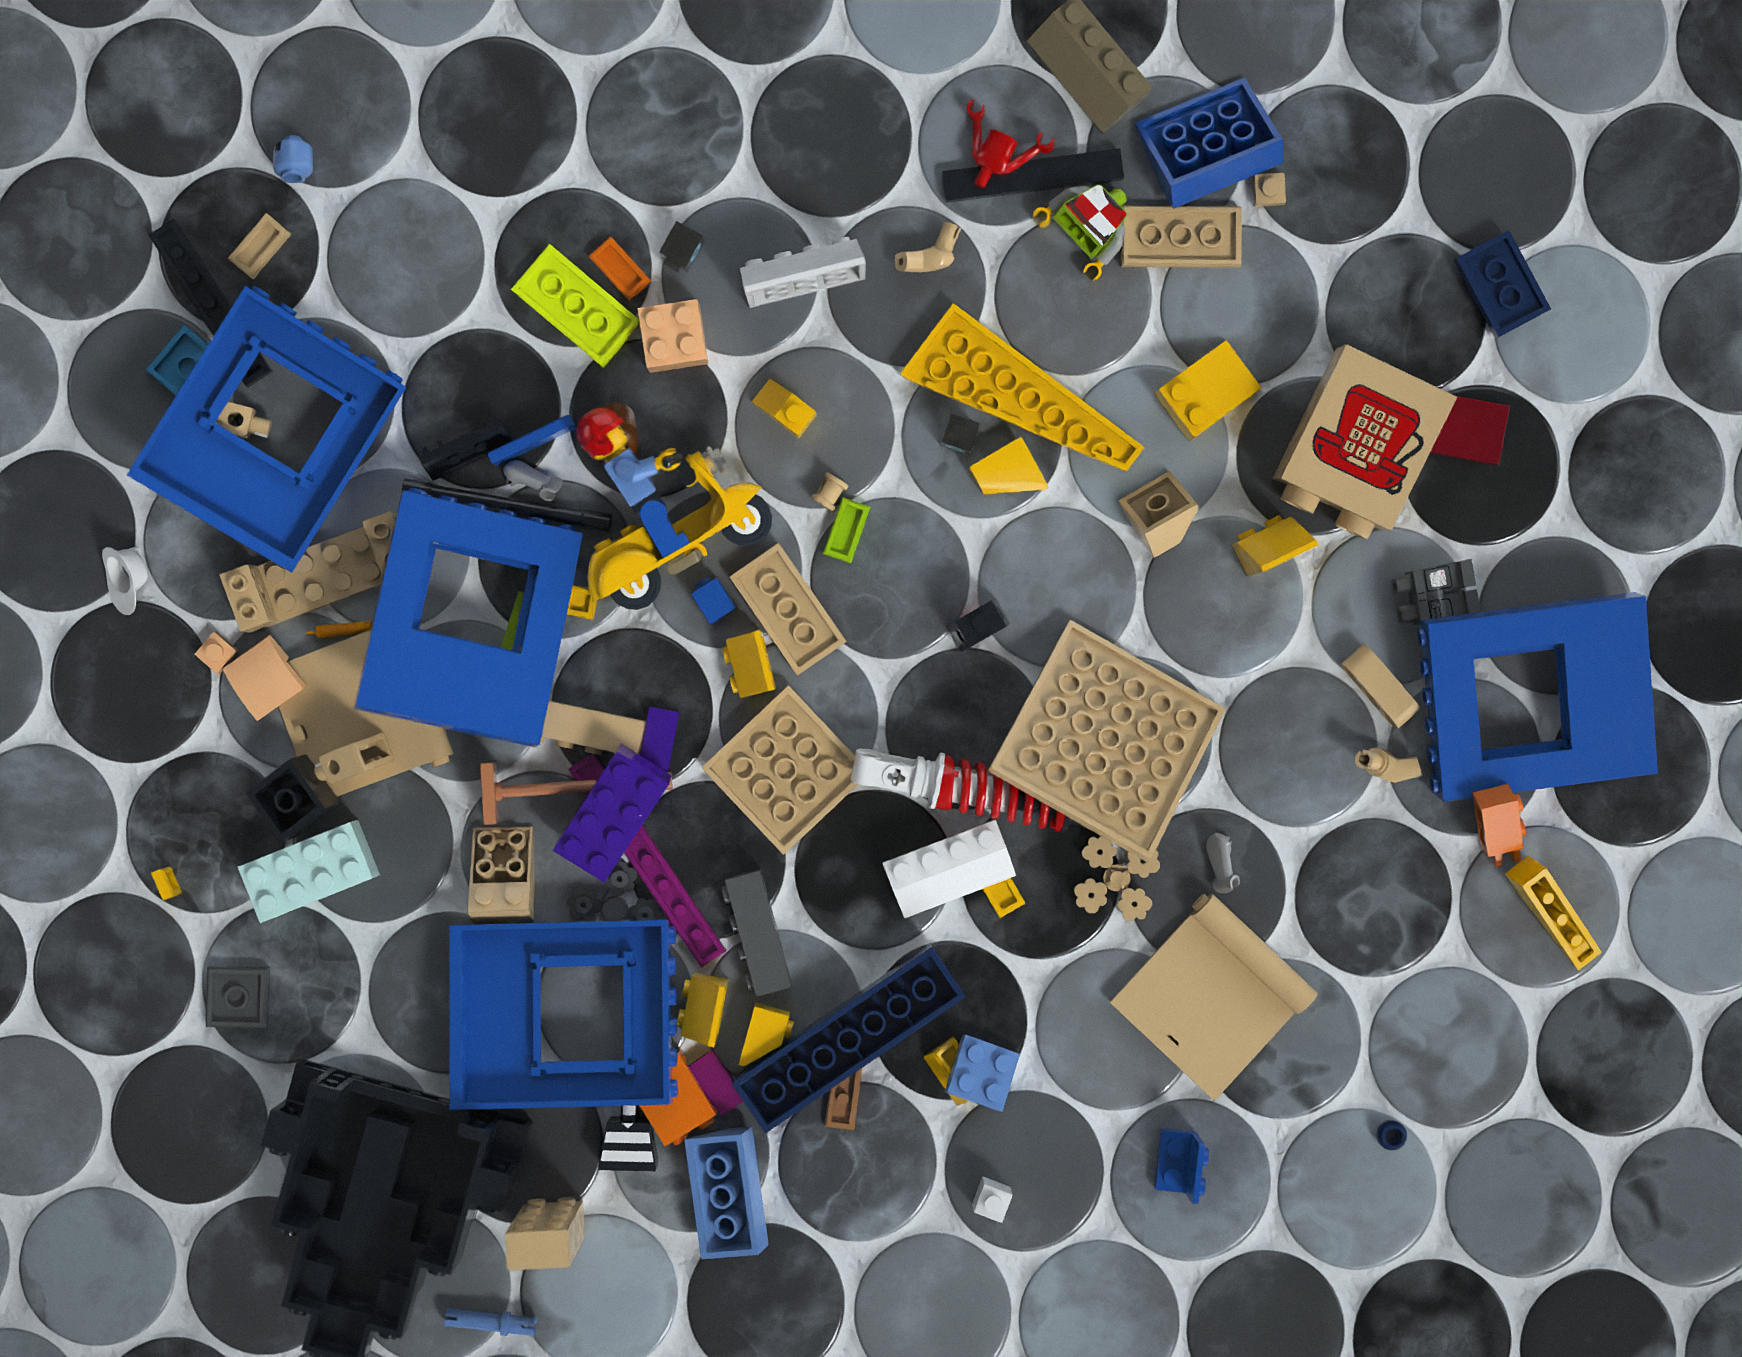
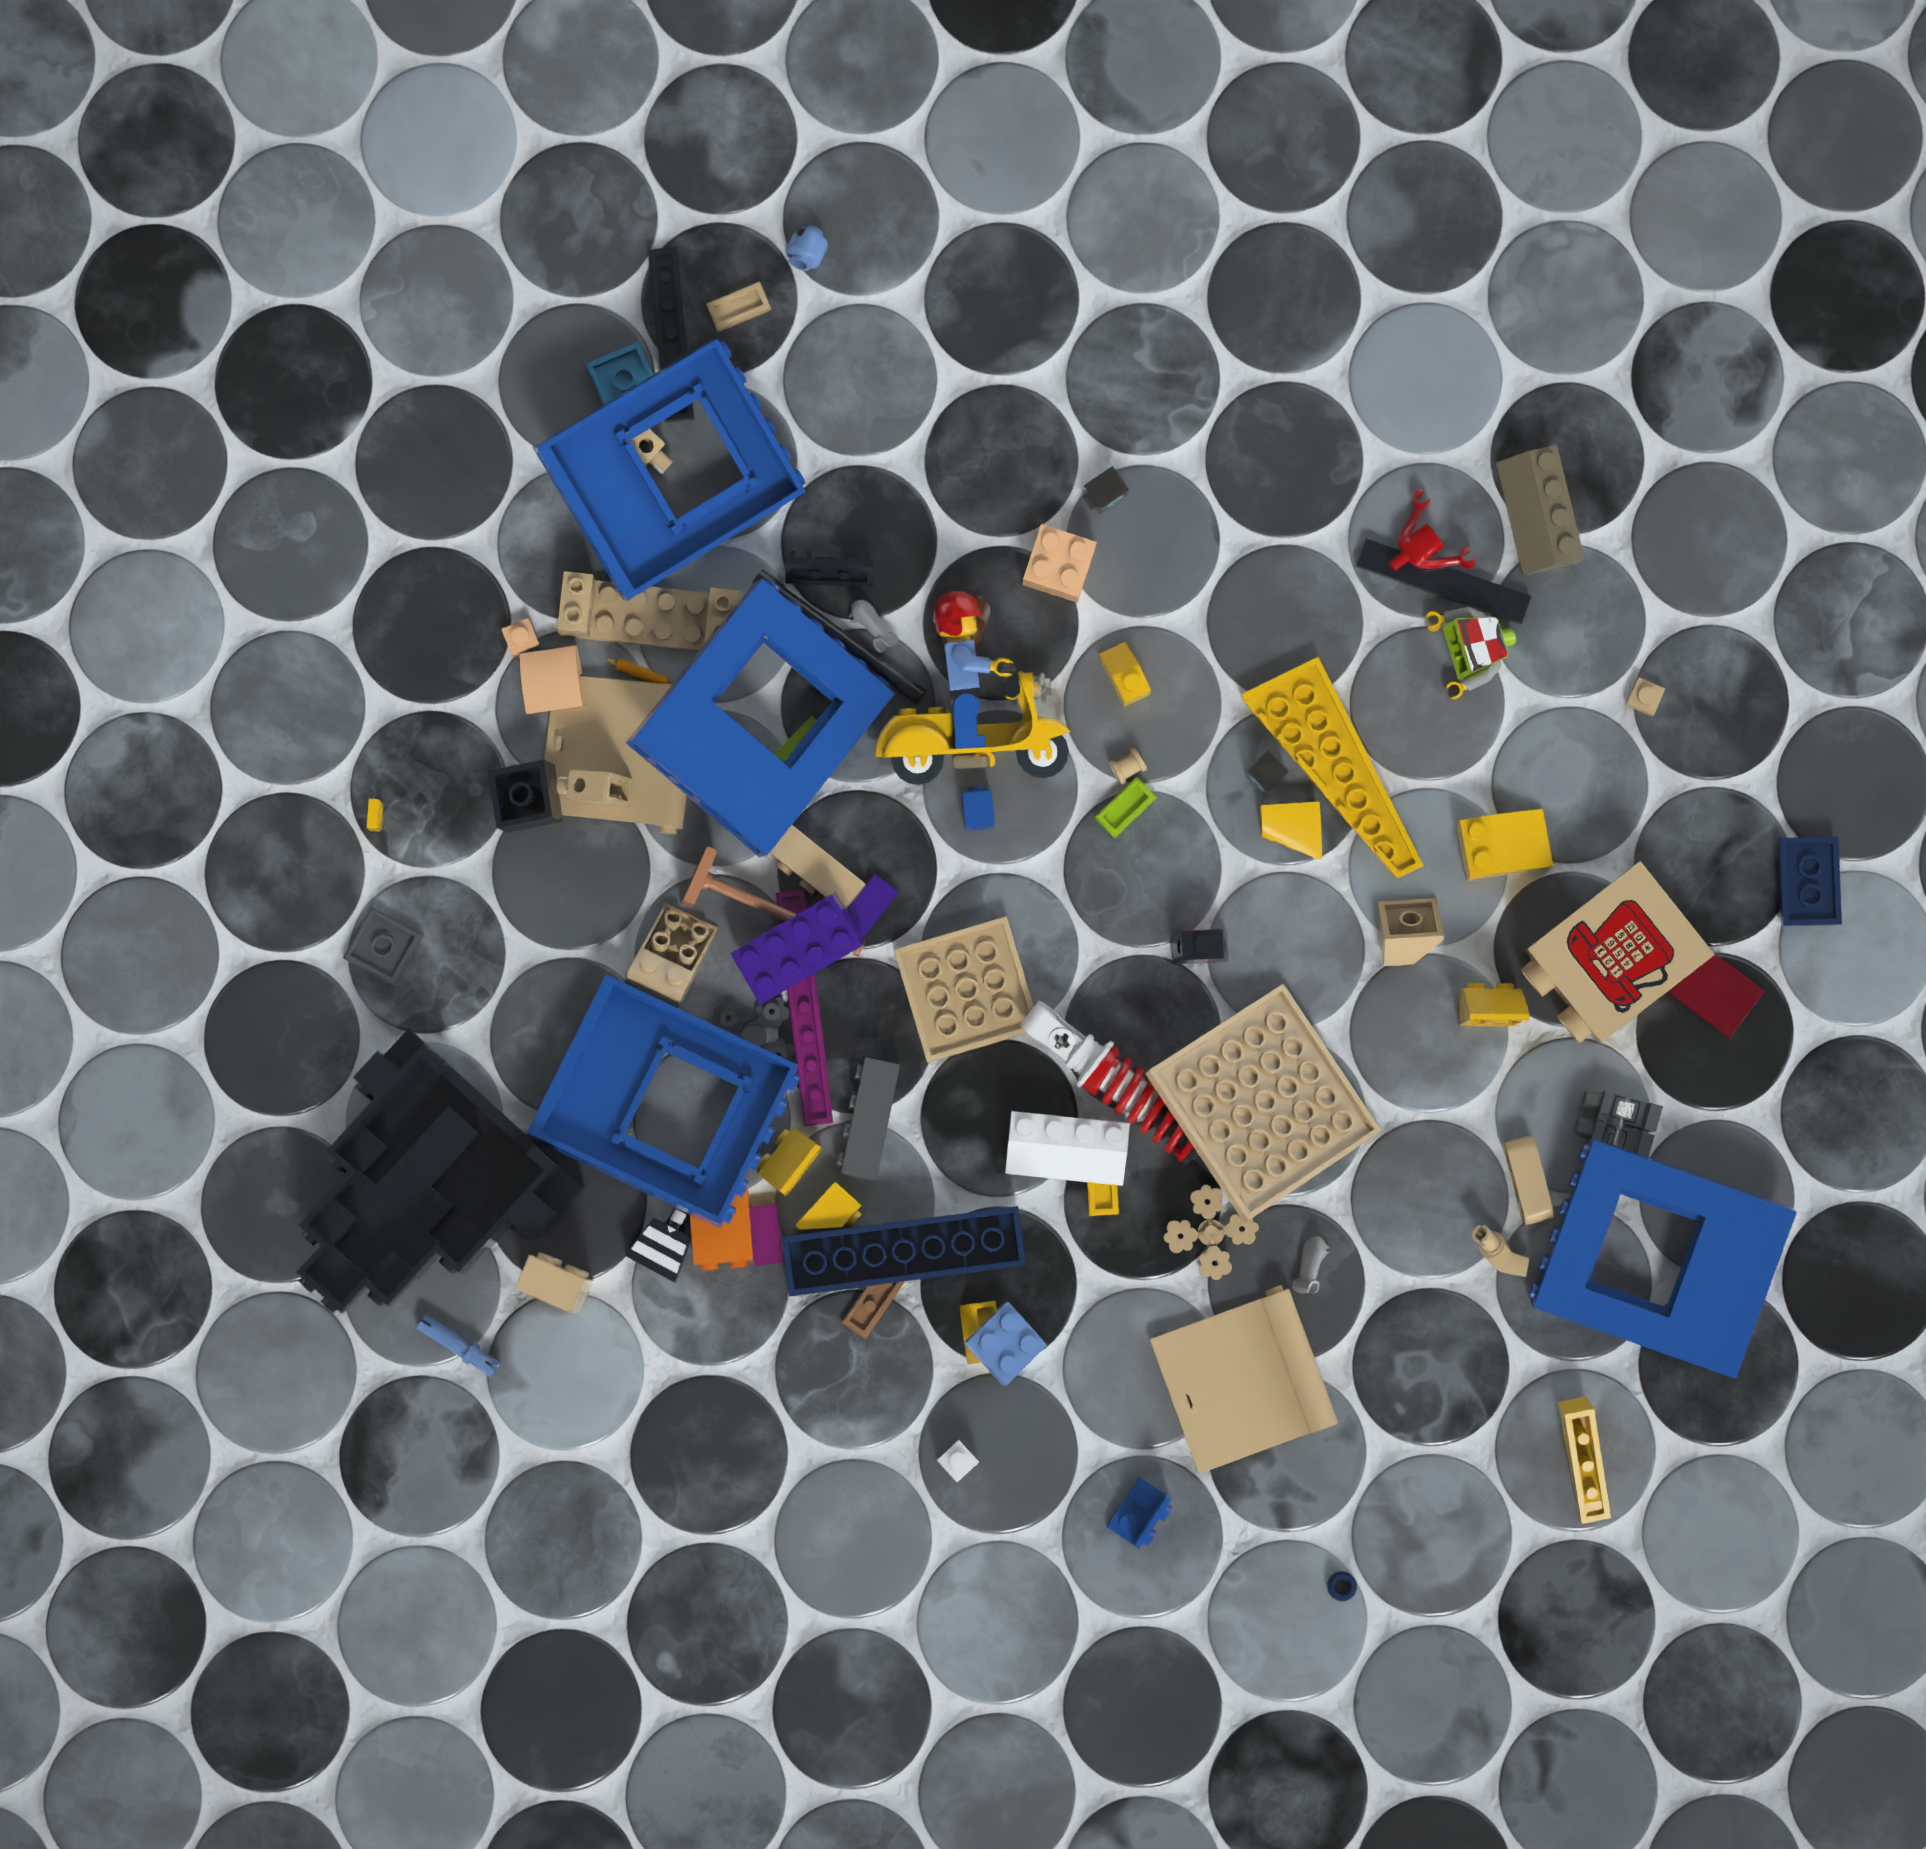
camera: 20 degrees right, 5 degrees down
white piece [102,547,148,615] -> none
light aqua brick [238,820,380,923] -> none
blue tile [487,415,577,467] -> none
neon yellow tile [511,244,640,368] -> none
yellow tile [567,585,598,620] -> none
orange tile [589,236,651,302] -> none
medium blue slope [684,1126,769,1259] -> none
yellow slope [722,630,776,698] -> none
tan plate [730,543,847,676] -> none
white slope [740,237,865,308] -> none
tan arm [895,222,961,273] -> none
tan tile [1121,205,1242,268] -> none
blue slope [1135,77,1283,209] -> none
orange hinge [1472,784,1526,867] -> none

